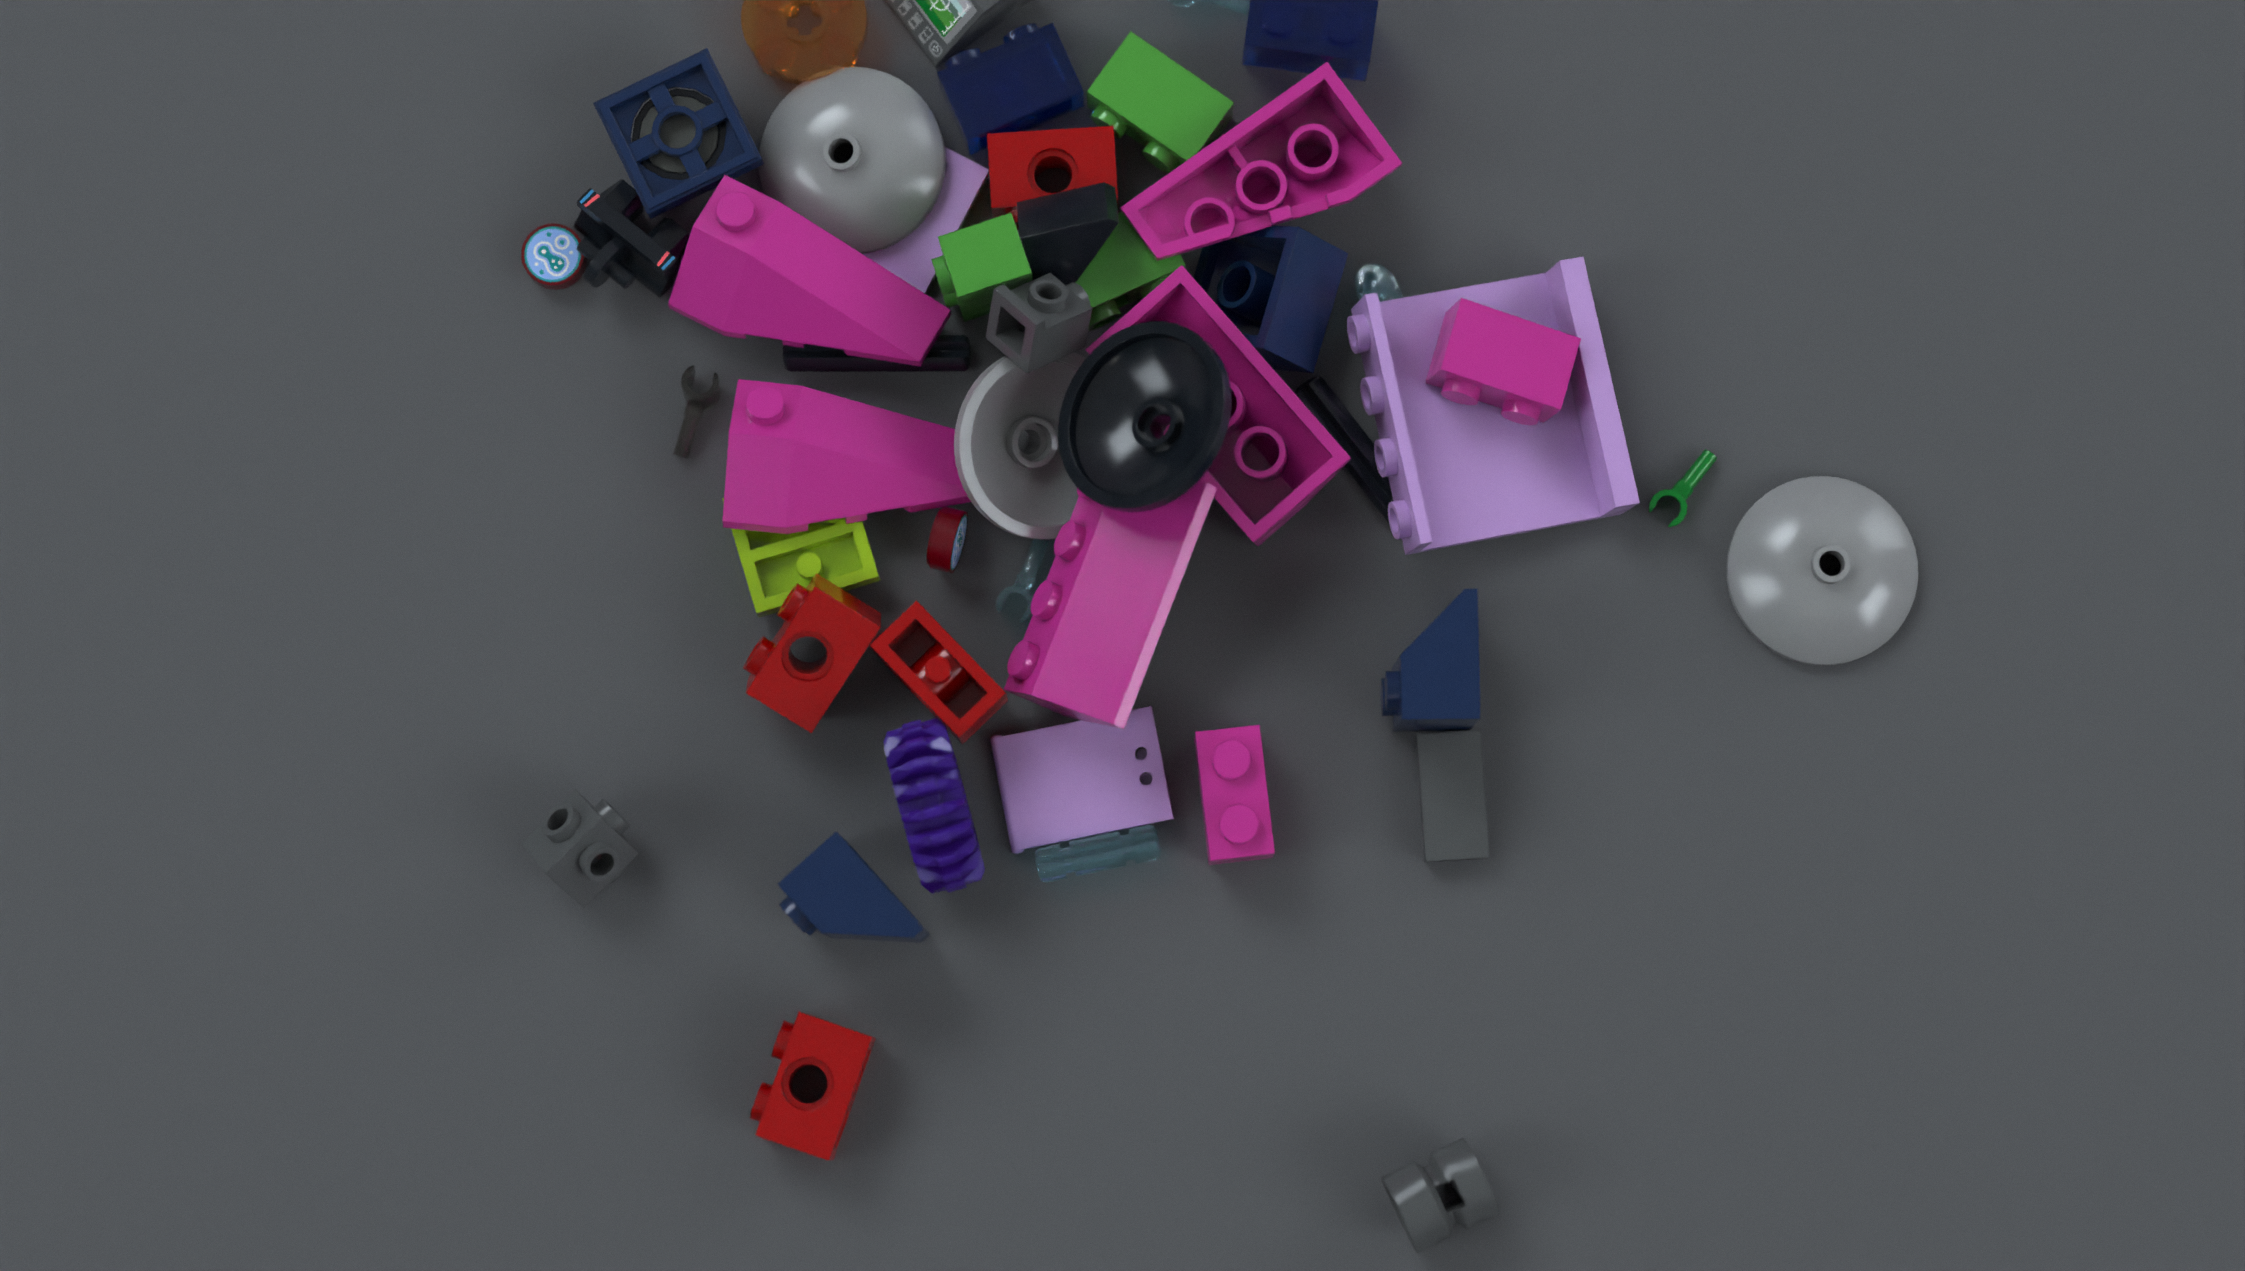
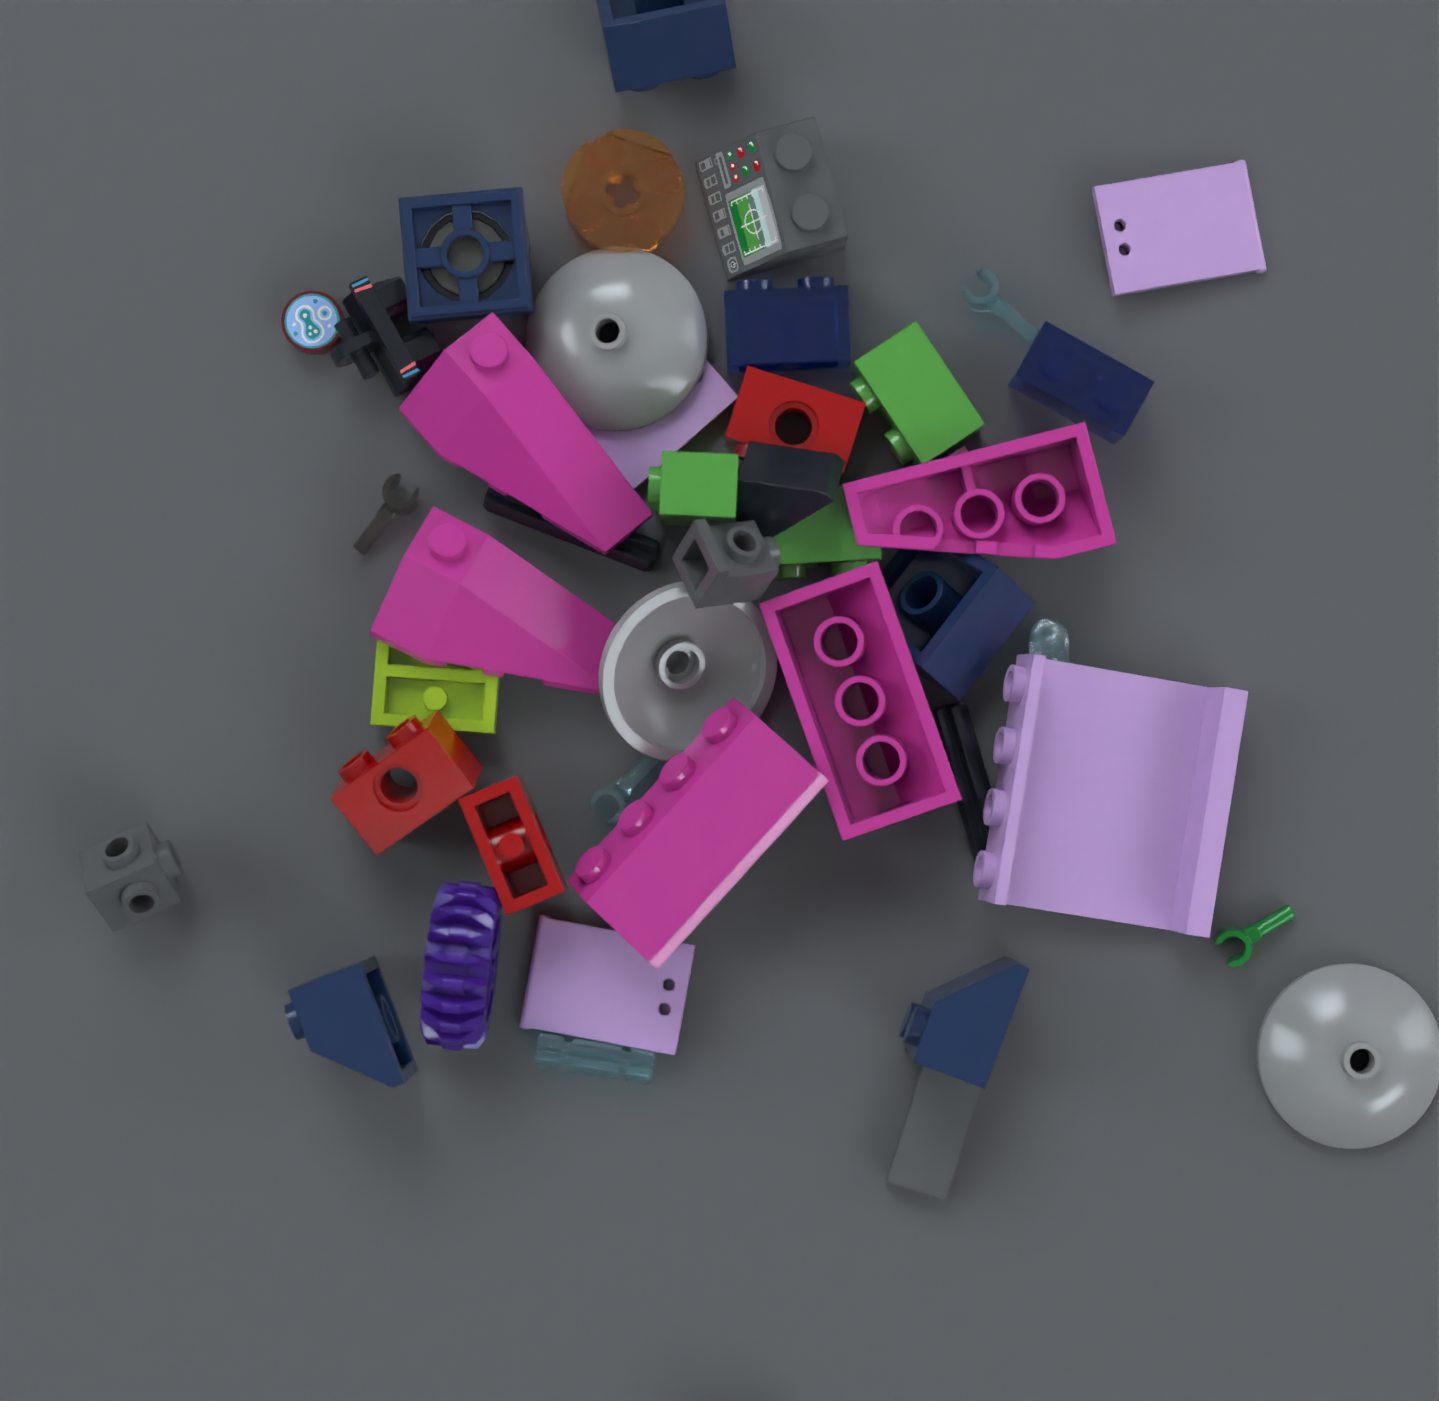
camera: 20 degrees right, 5 degrees up
red brick [750,1011,876,1161] -> none
dark red tile [926,506,968,573] -> none
black dish [1058,321,1231,512] -> none
dark pink piece [1194,725,1275,865] -> none
dark pink piece [1425,298,1581,425] -> none

